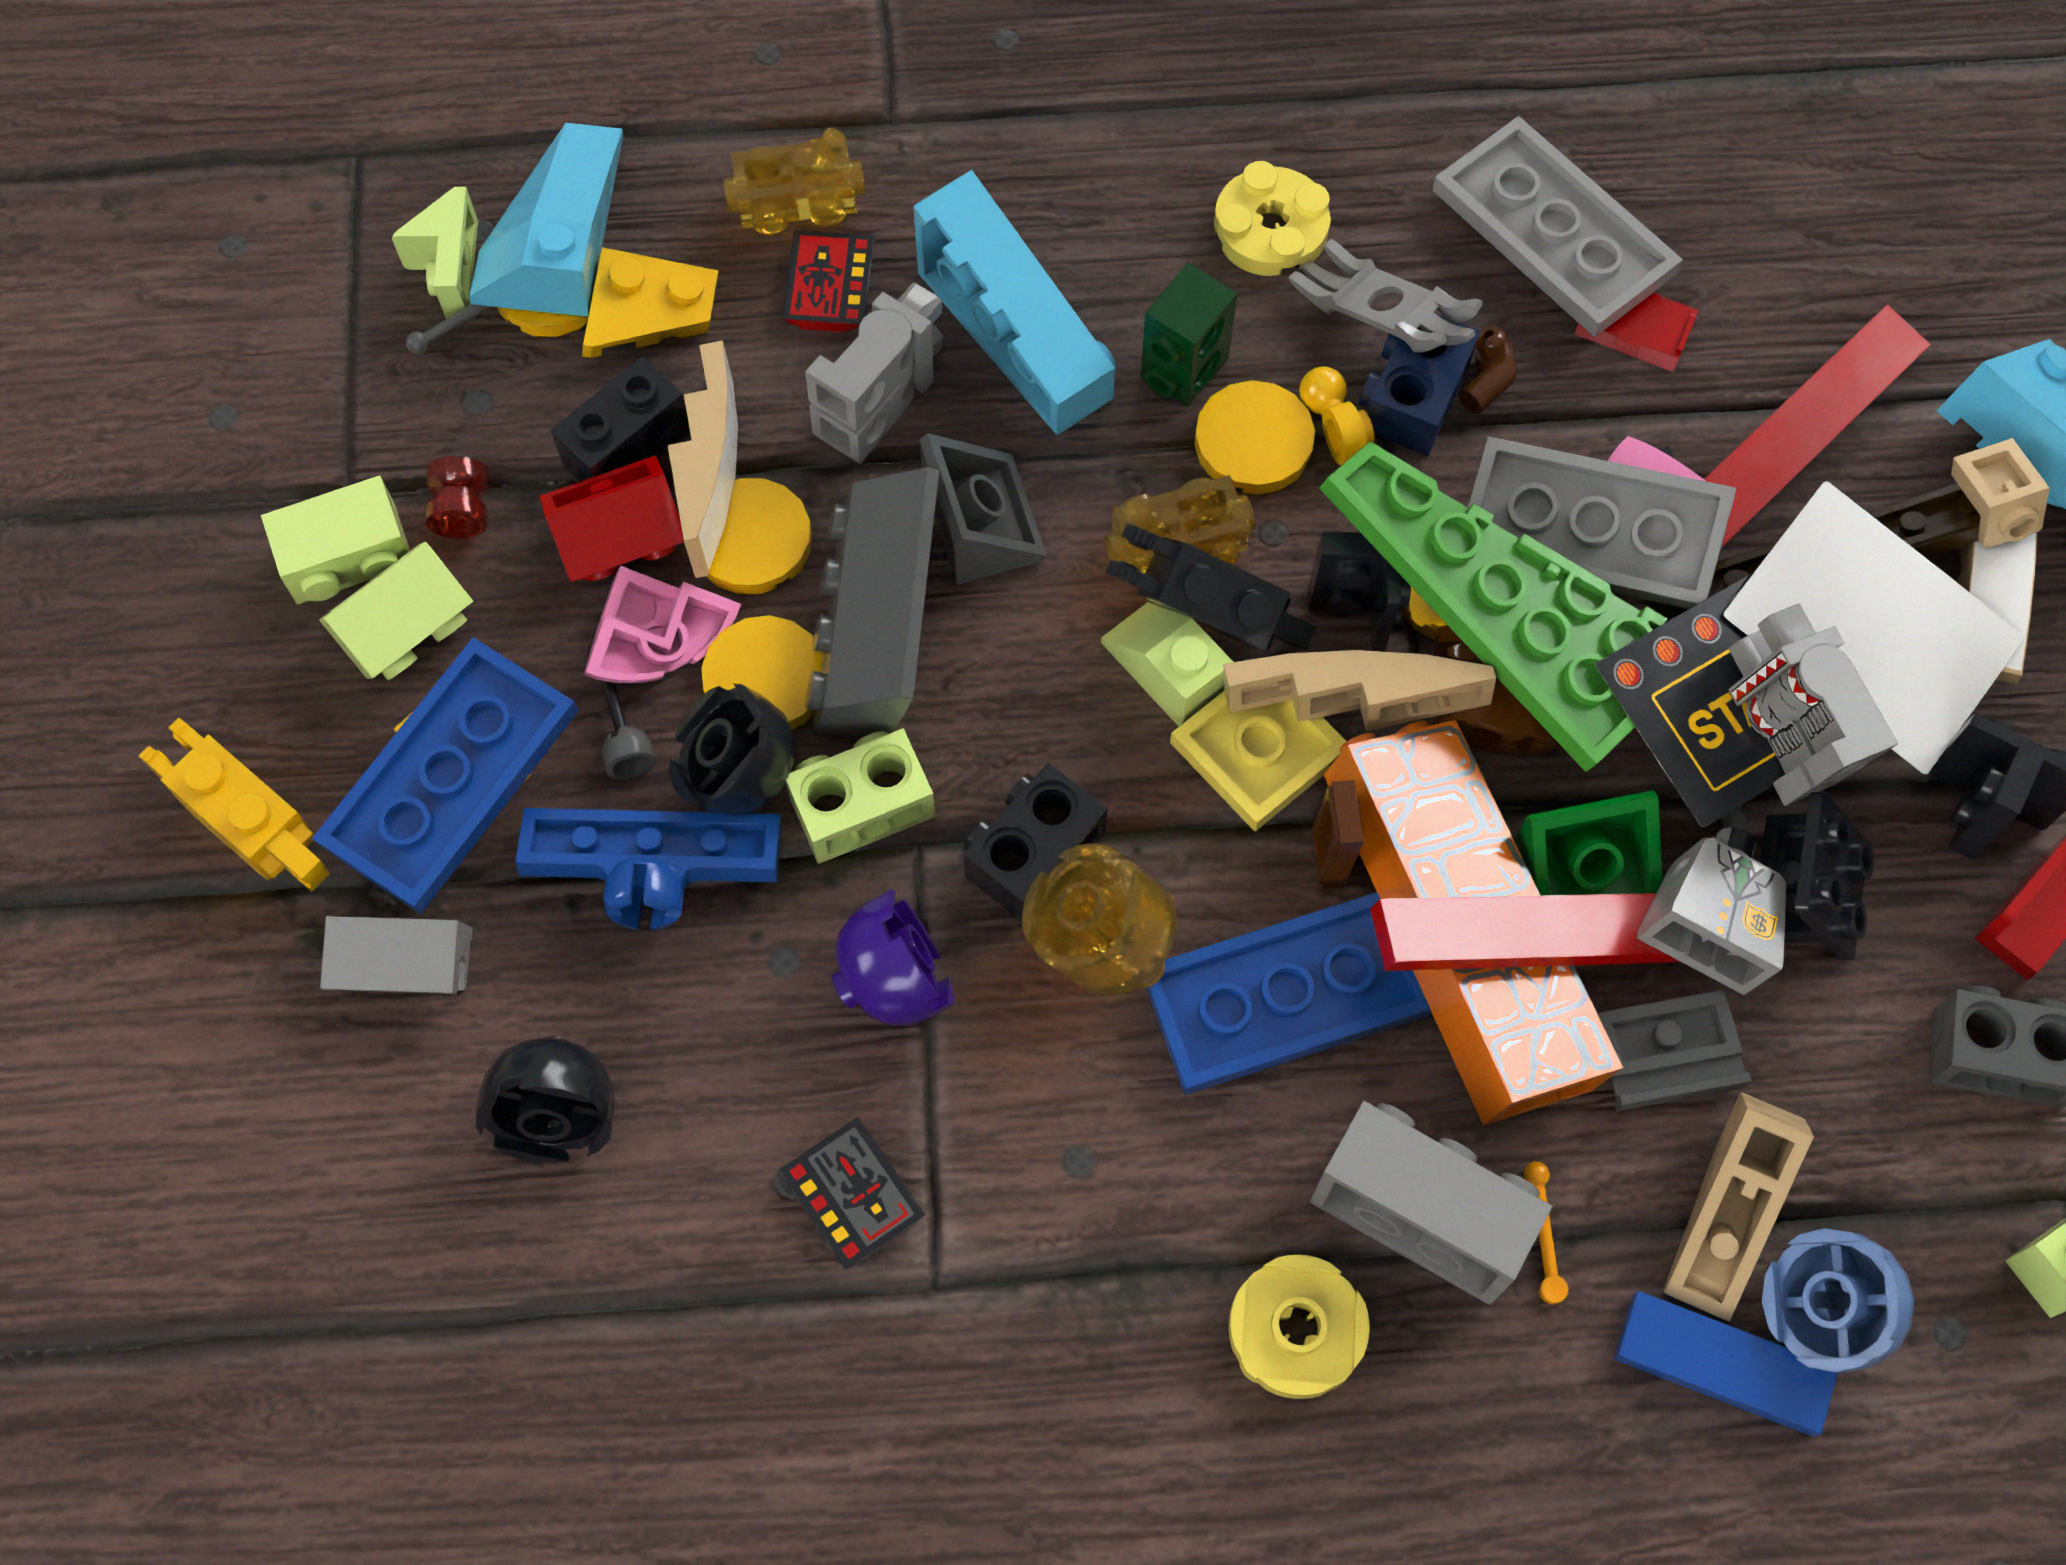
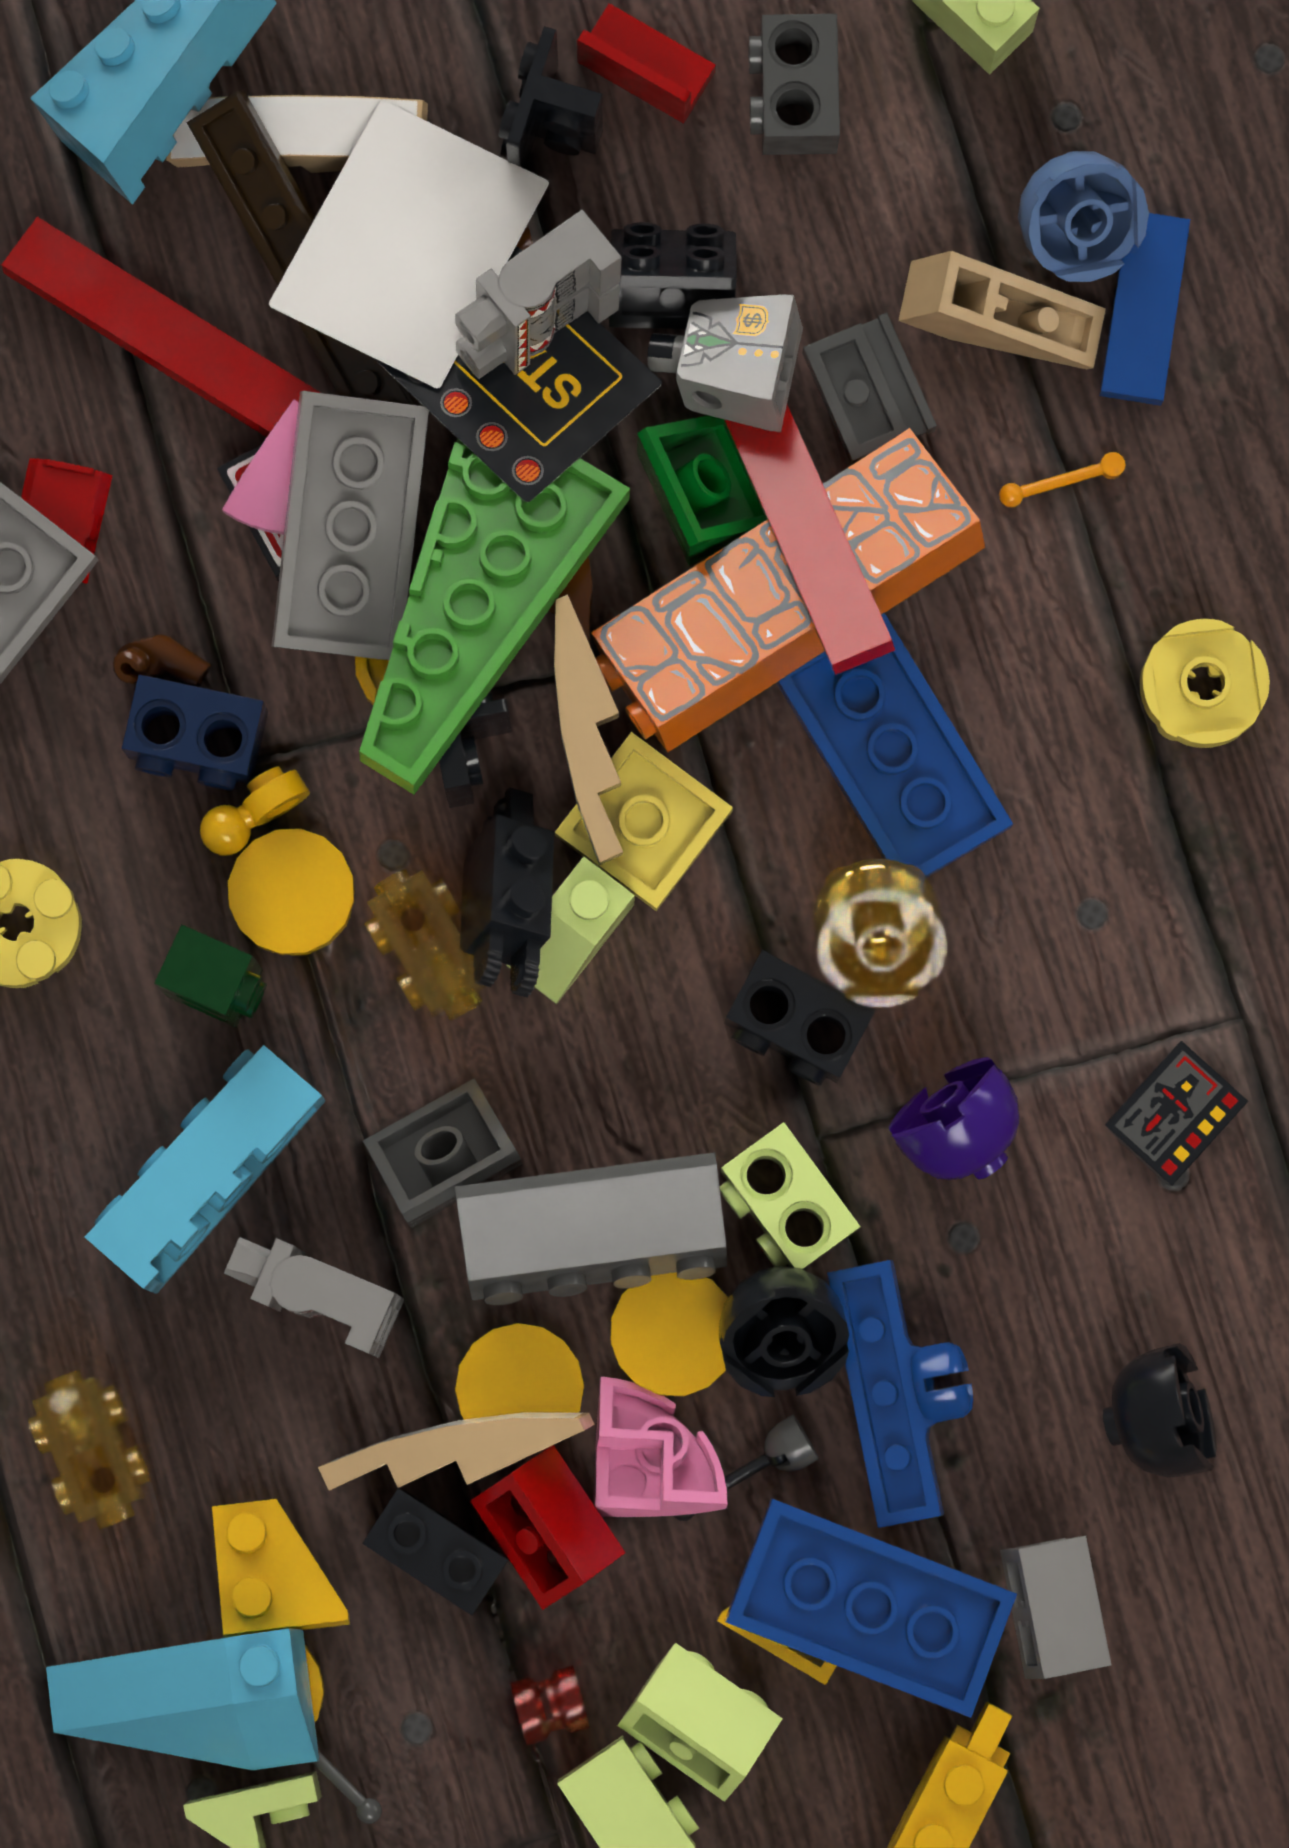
camera: 105 degrees left, 15 degrees up
piece [782,230,875,332] -> none
light grey piece [1288,239,1482,352] -> none
light grey brick [1310,1100,1553,1305] -> none
reddish brown tile [1311,780,1364,889] -> none
tan bracket [1951,438,2050,548] -> none

